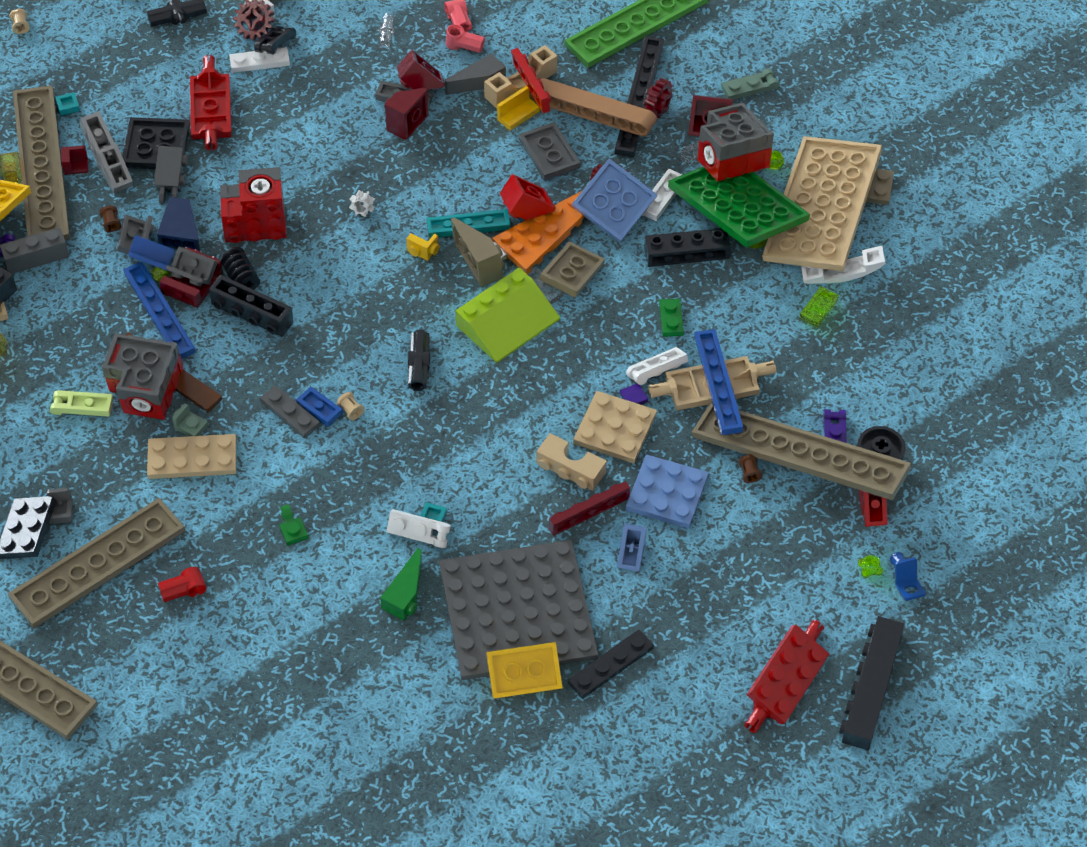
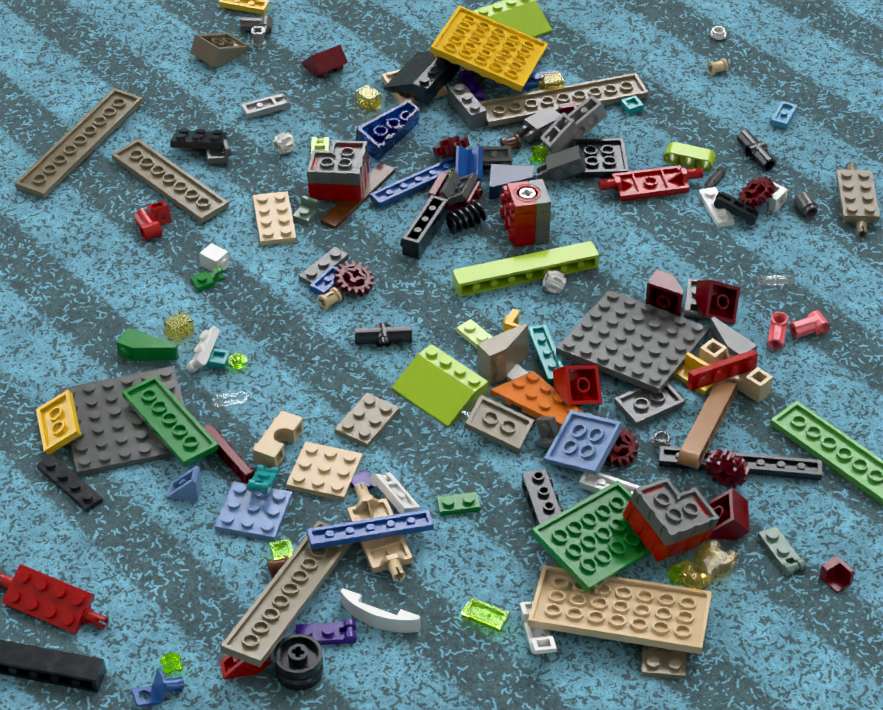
camera: 85 degrees right, 10 degrees down
none -> green plate [122,375,219,467]
none -> red bracket [146,201,172,225]
none -> clear yellow brick [163,310,194,343]
none -> white brick [199,243,229,271]
none -> clear beam [212,391,249,413]
none -> clear neon green plate [228,353,247,370]
none -> teal plate [247,464,279,494]
none -> clear neon green plate [269,538,294,560]
none -> white gear [273,132,295,154]
none -> gear [333,260,374,298]
none -> plate [334,393,400,448]
none -> white slope [341,588,420,633]
none -> clear blue wedge [356,99,420,161]
none -> dark red gear [432,135,470,158]
none -> lime brick [452,241,599,297]
none -> yellowish green plate [456,319,492,349]
none -> hinge [516,106,561,143]
none -> clear neon green plate [531,145,548,162]
none -> dark grey bracket [534,416,559,449]
none -> plate [556,290,710,395]
none -> clear smoke plate [652,431,672,449]
none -> lime beam [663,142,716,172]
none -> clear yellow hips [676,540,738,590]
none -> dark grey axle [704,166,727,189]
none -> dark red panel [819,556,855,593]

